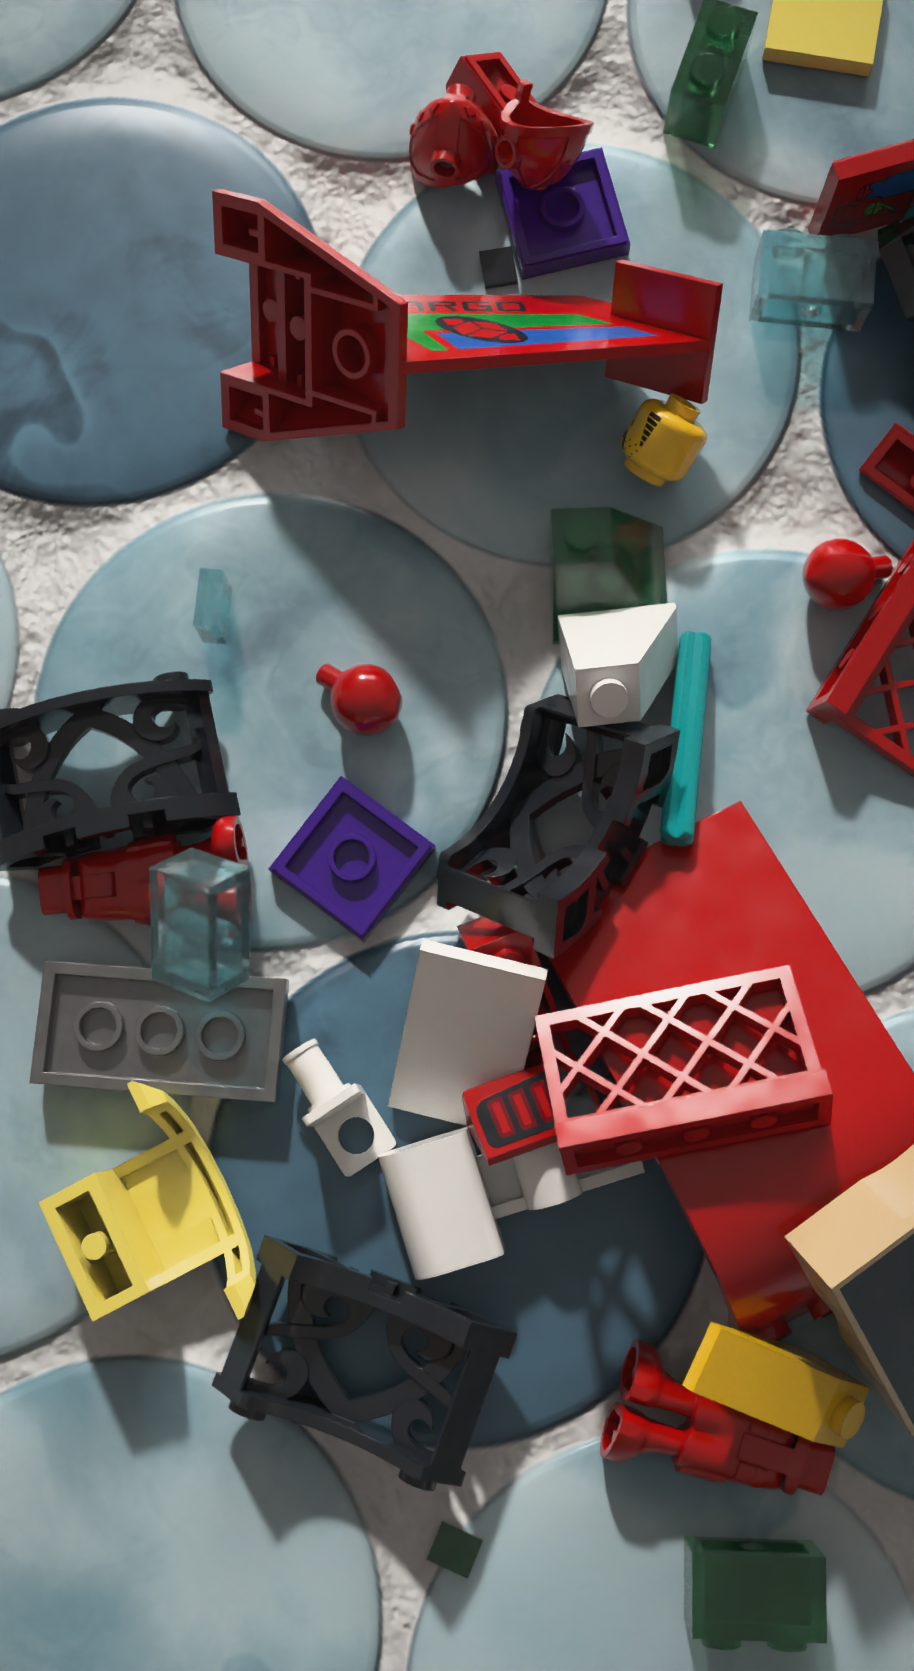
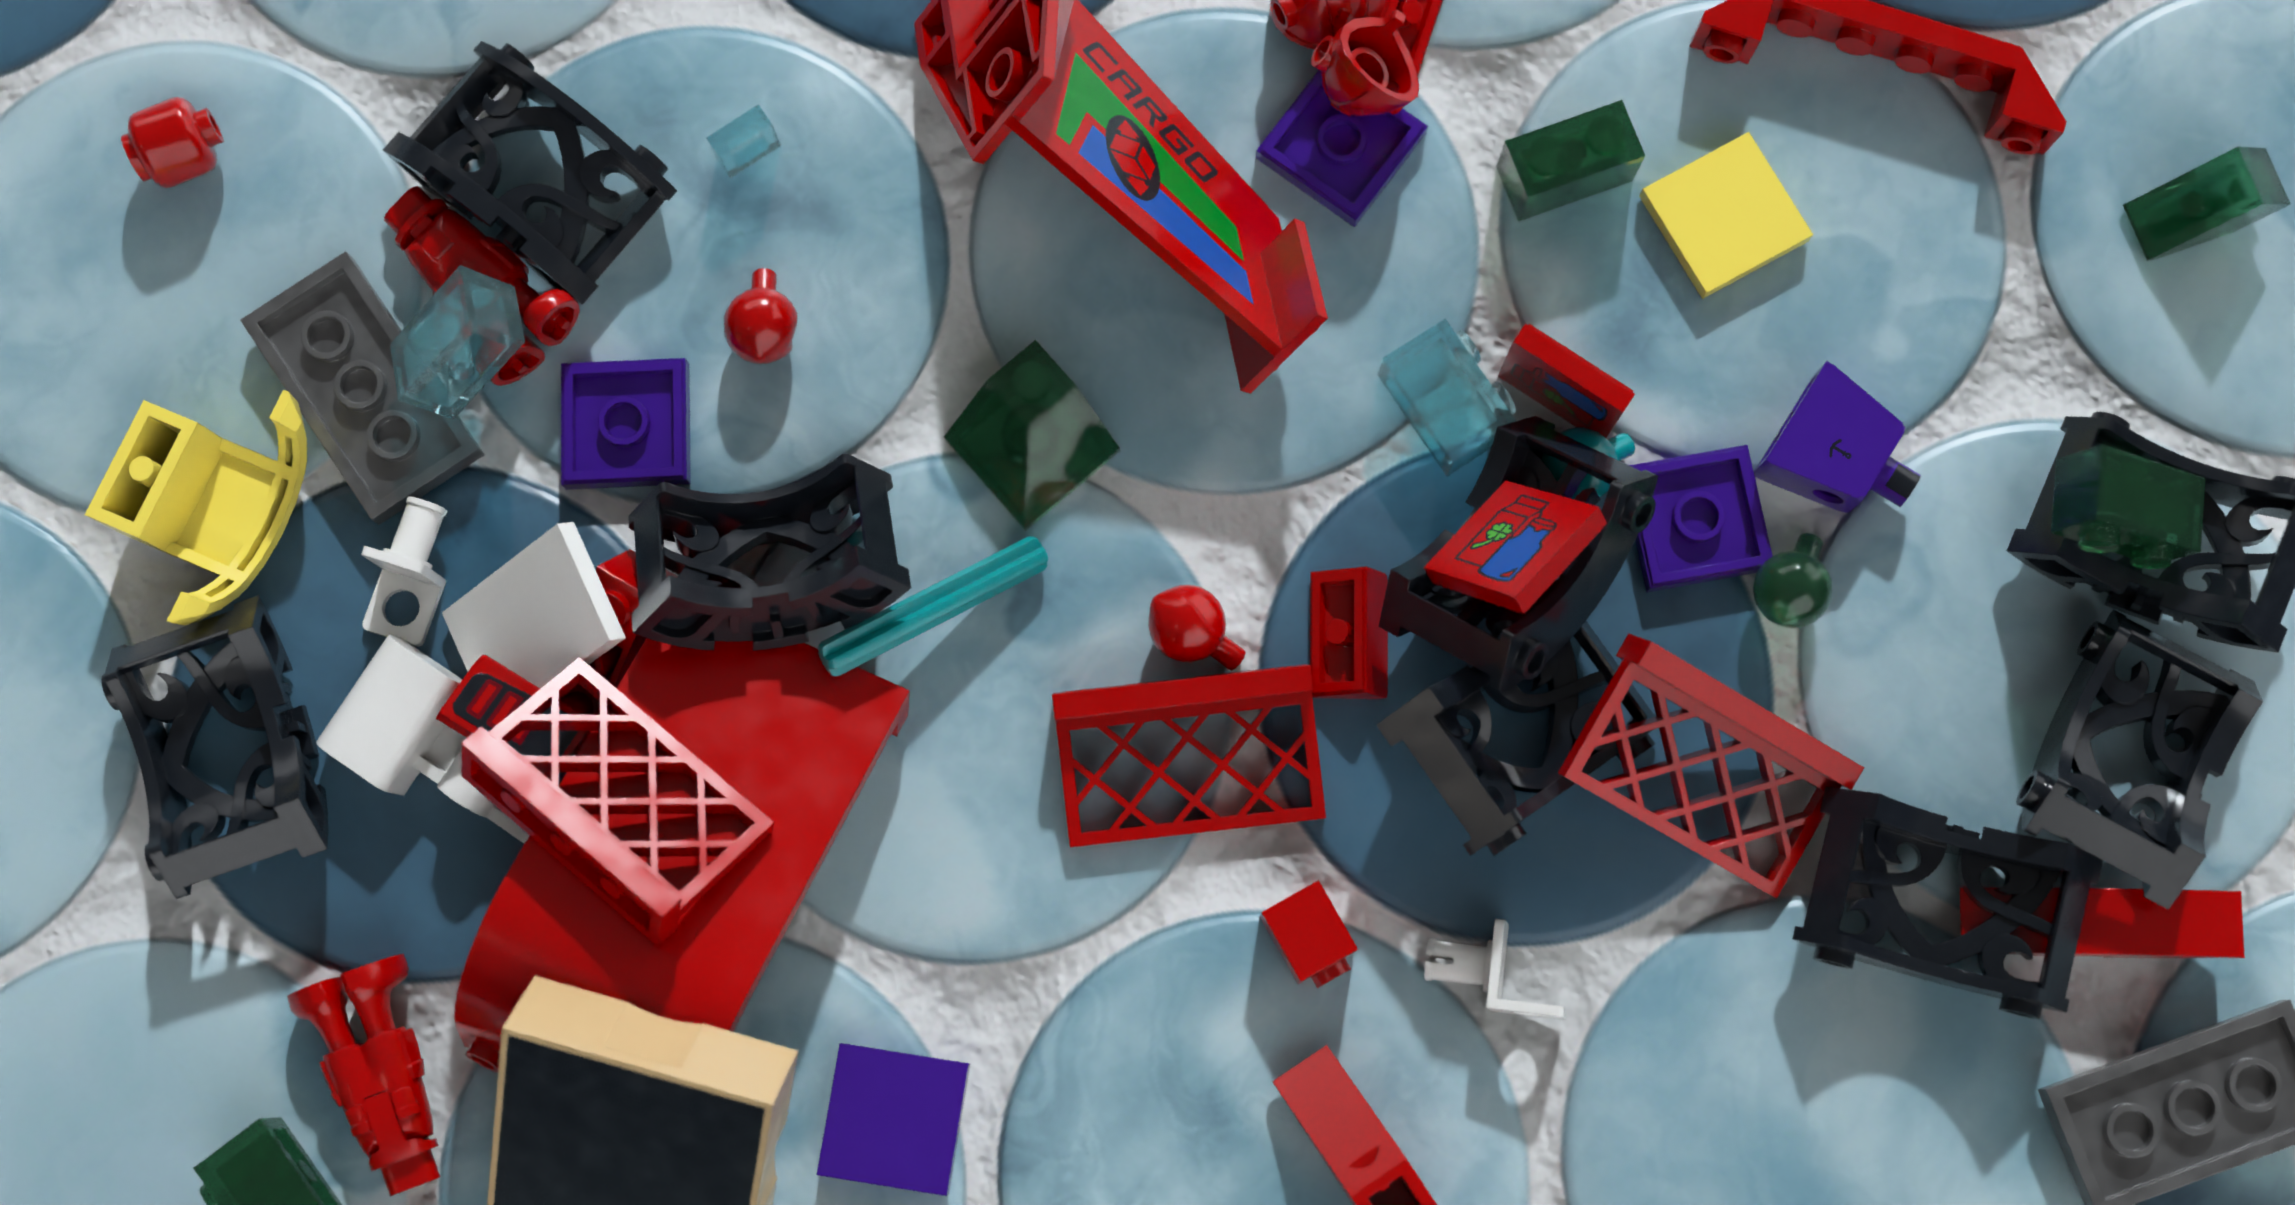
camera: 50 degrees right, 0 degrees up
clear green window [426,1521,483,1579] -> none
black window [479,246,518,289] -> none
white slope [558,603,678,727] -> none
yellow head [620,394,707,487] -> none
yellow slope [682,1322,870,1448] -> none

